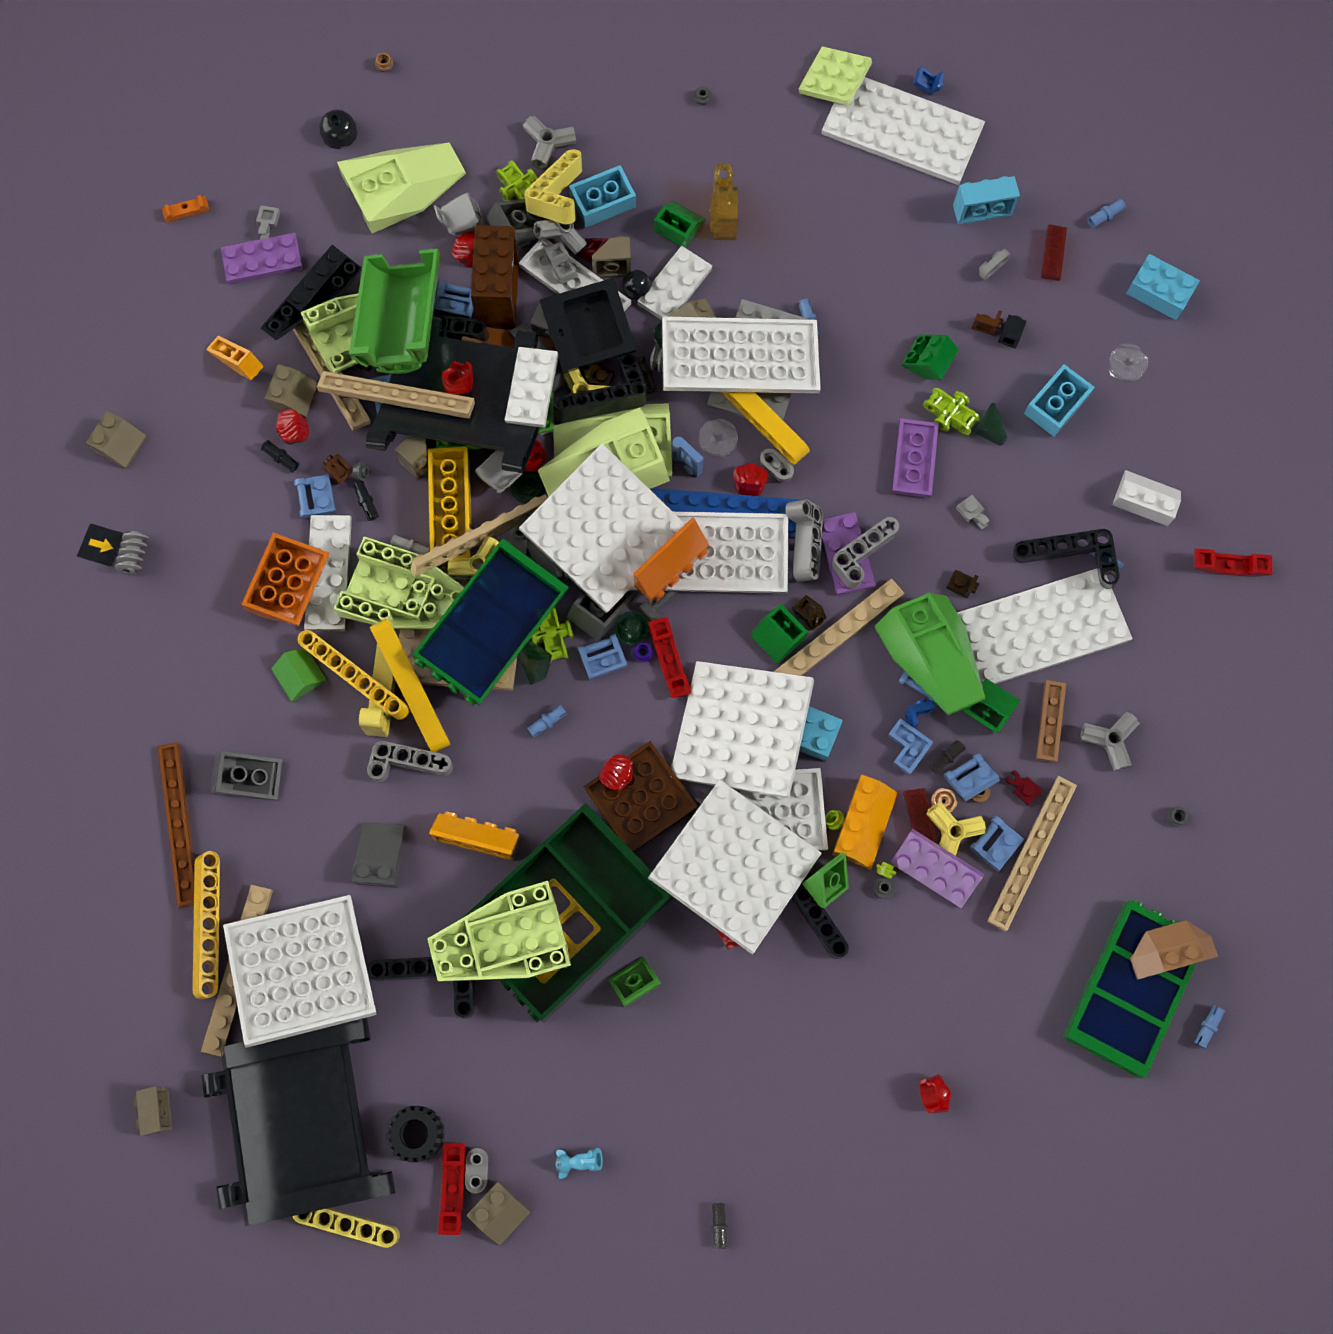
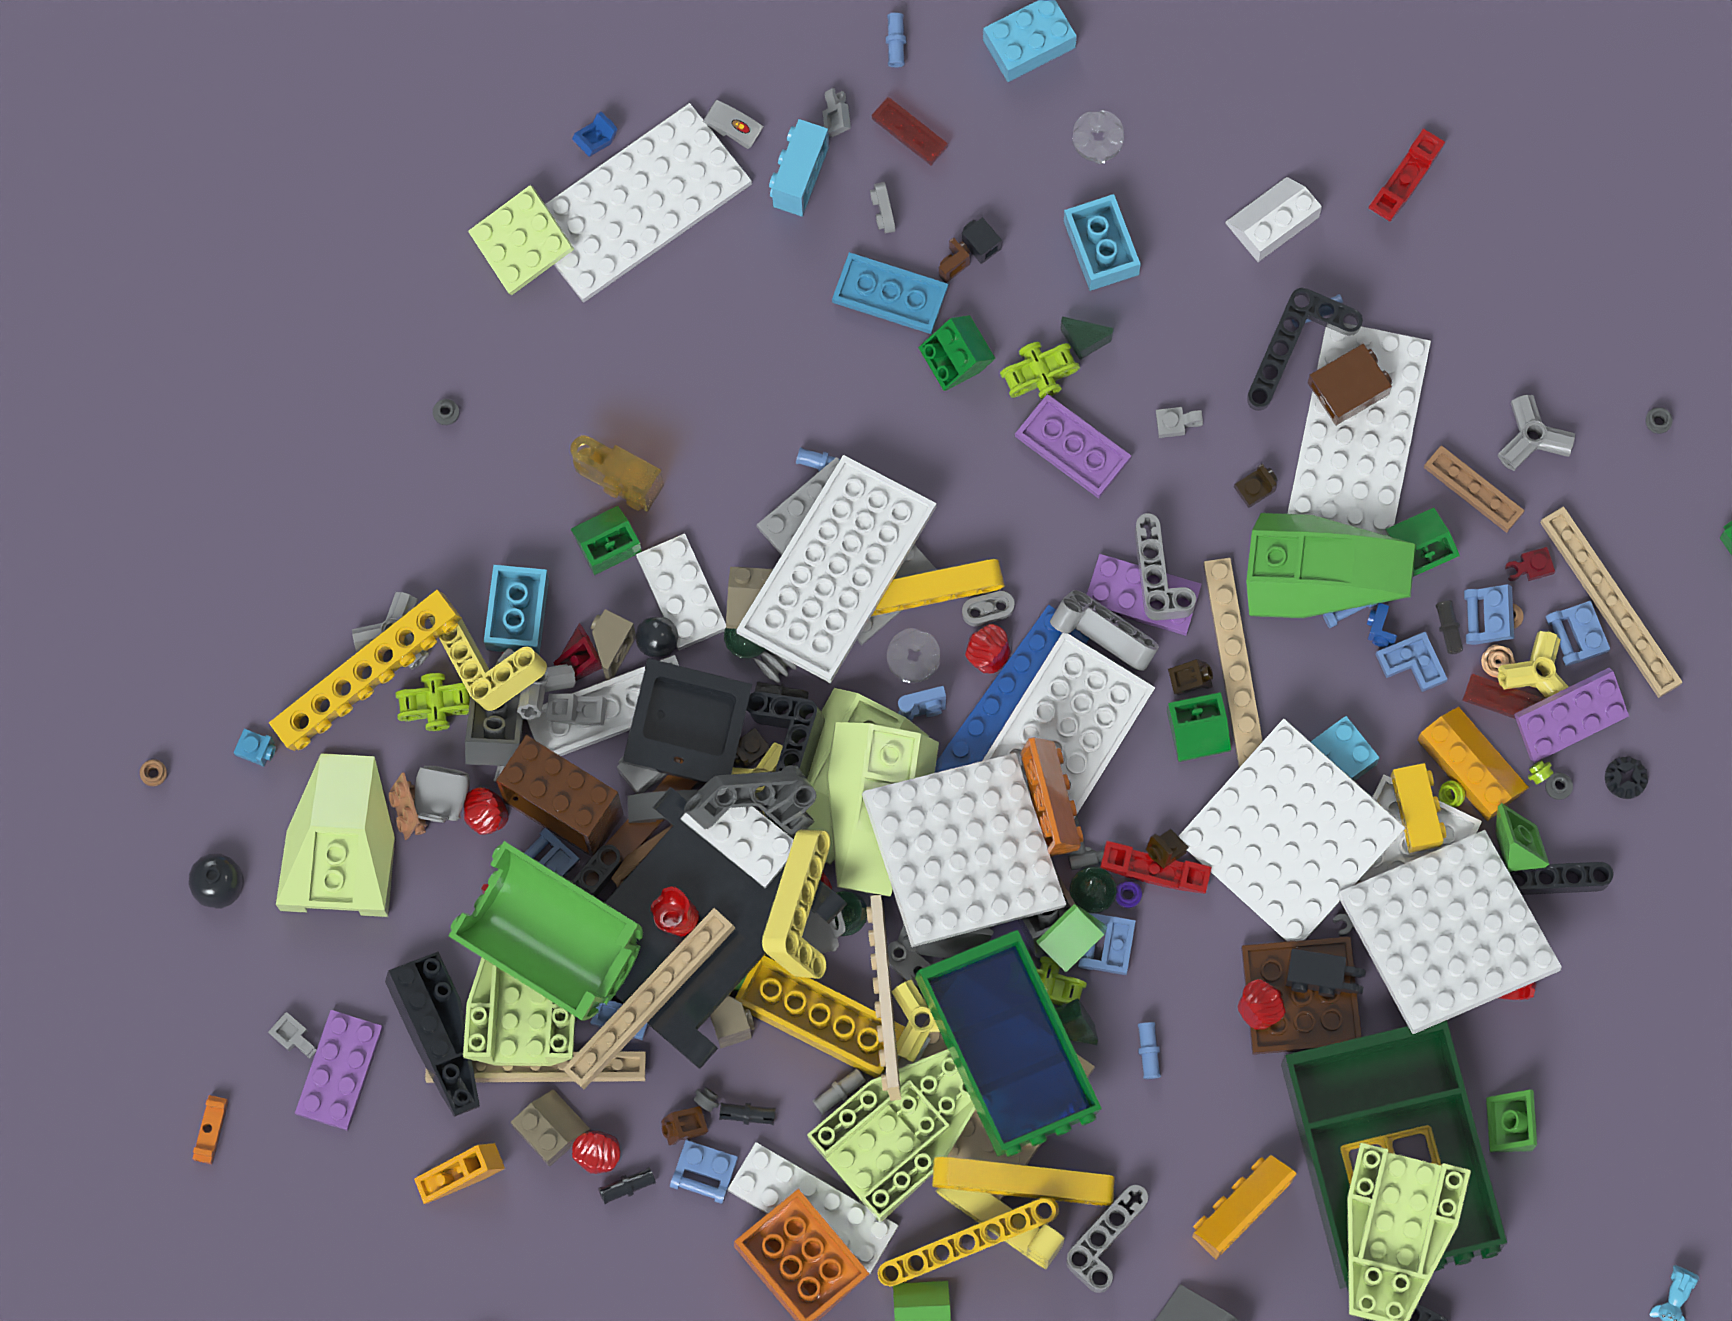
camera: 55 degrees left, 0 degrees up
none -> dark azure bracket [233,729,276,767]
none -> yellow brick [269,590,462,751]
none -> nougat hinge [389,772,427,840]
none -> dark grey connector [684,765,816,839]
none -> light grey slope [703,100,763,149]
none -> light yellow beam [762,829,830,979]
none -> light grey plate [822,88,851,137]
none -> dark azure plate [832,252,948,334]
none -> slope [1036,904,1107,972]
none -> dark brown bracket [1145,829,1189,869]
none -> black hinge [1285,949,1366,997]
none -> reddish brown brick [1308,343,1392,426]
none -> yellow brick [1391,763,1446,853]
none -> black gear [1605,756,1648,799]

